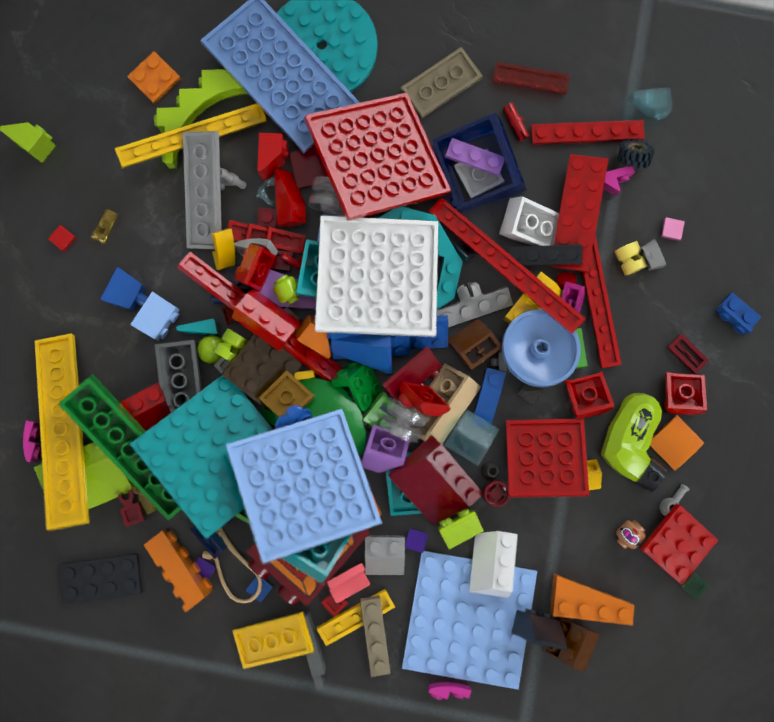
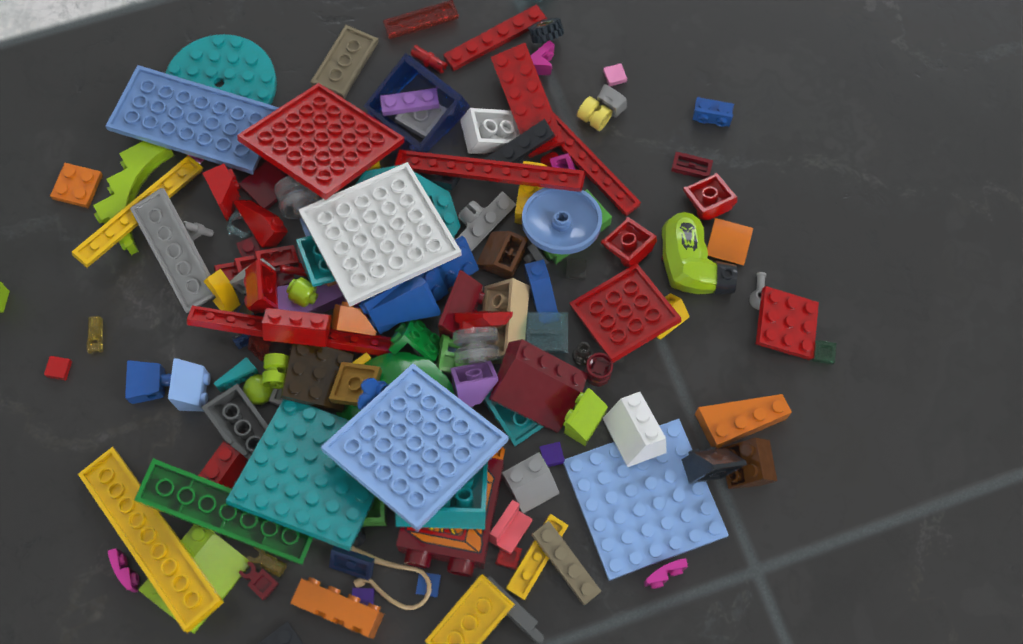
camera: 30 degrees left, 15 degrees down
nougat head [616,520,646,549] -> none

